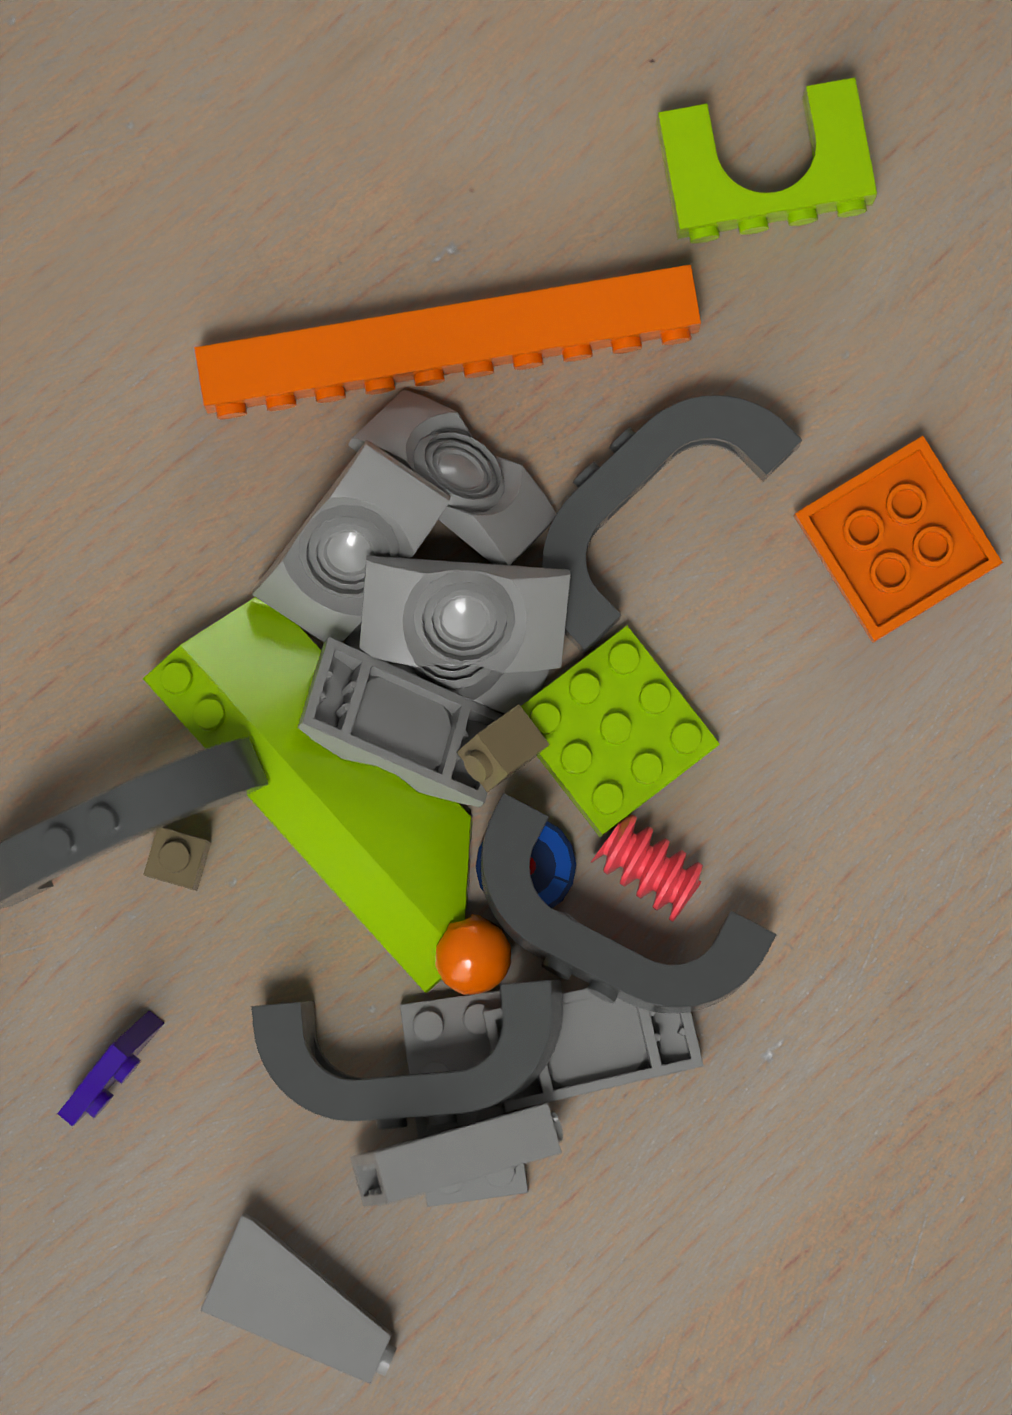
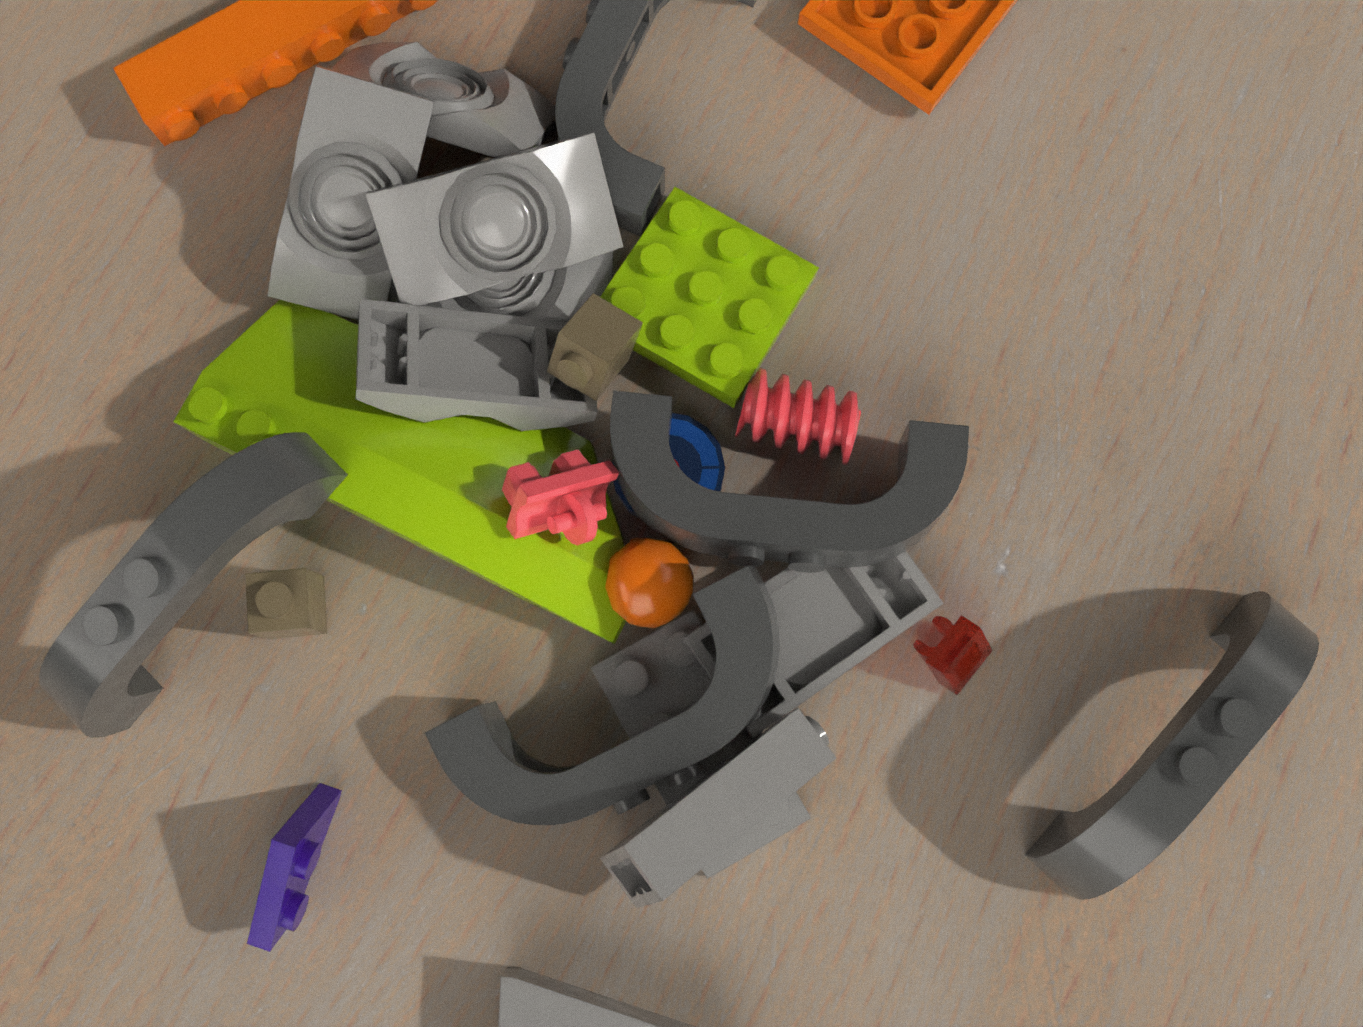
camera: 25 degrees left, 5 degrees down
none -> coral hips [502,449,619,545]
none -> clear red tile [913,615,993,695]
none -> dark grey arch [1025,591,1319,900]

